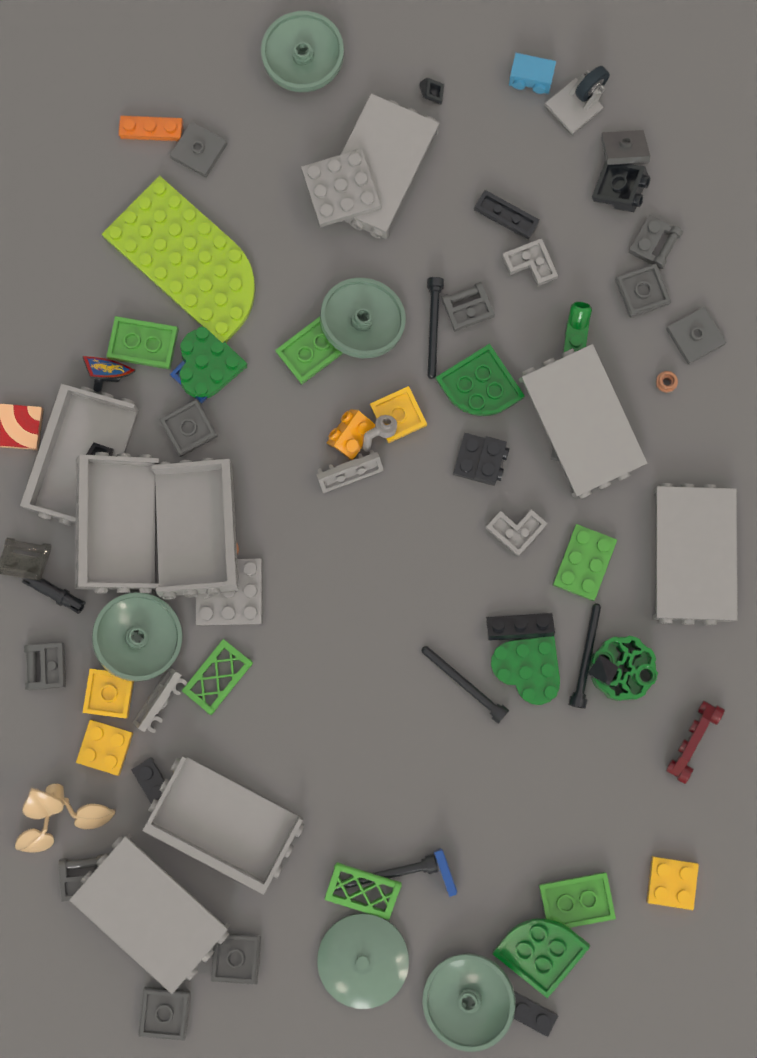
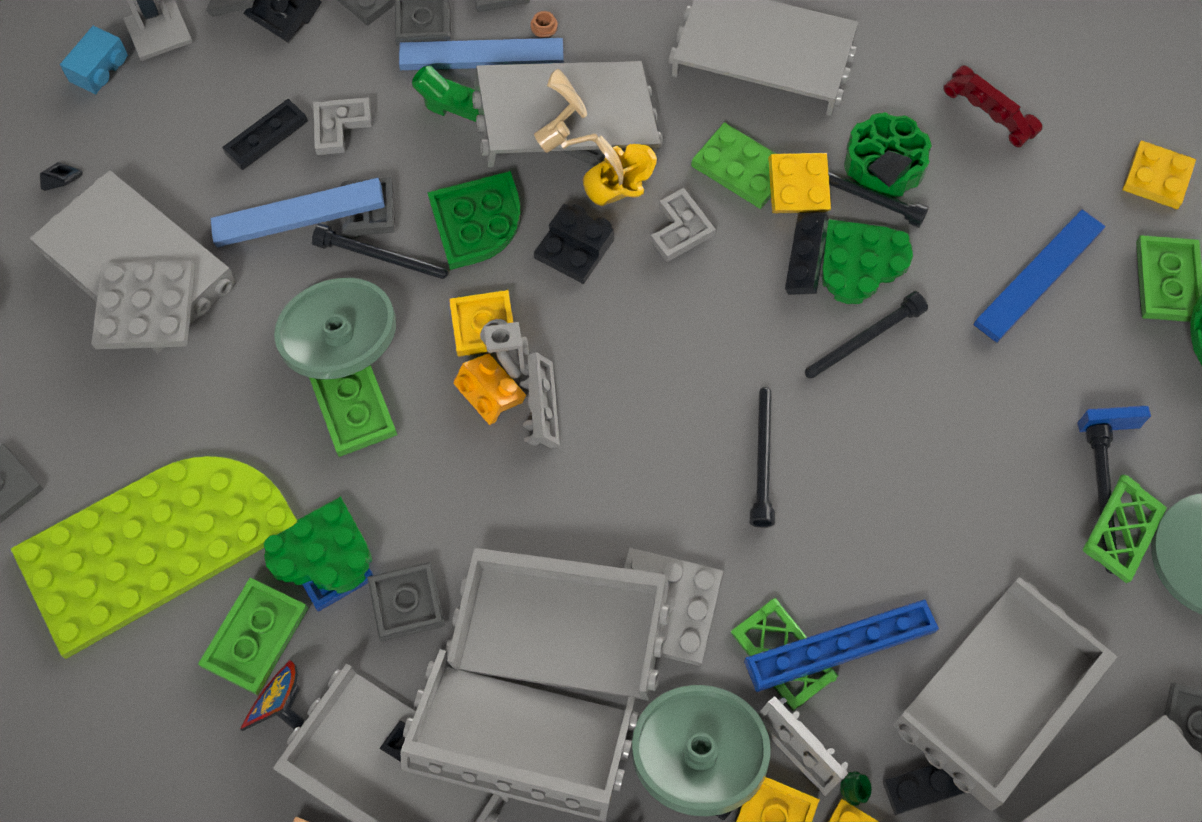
camera: 80 degrees left, 15 degrees down
none -> medium blue tile [211,178,385,247]
none -> medium blue tile [399,38,564,71]
none -> light grey bracket [484,322,529,371]
none -> tan plant [534,69,624,186]
none -> yellow head [583,144,657,206]
none -> blue tile [744,599,939,692]
none -> black piece [749,387,775,528]
none -> yellow plate [768,153,831,213]
none -> dark green plate [840,771,872,806]
none -> blue tile [973,209,1106,343]

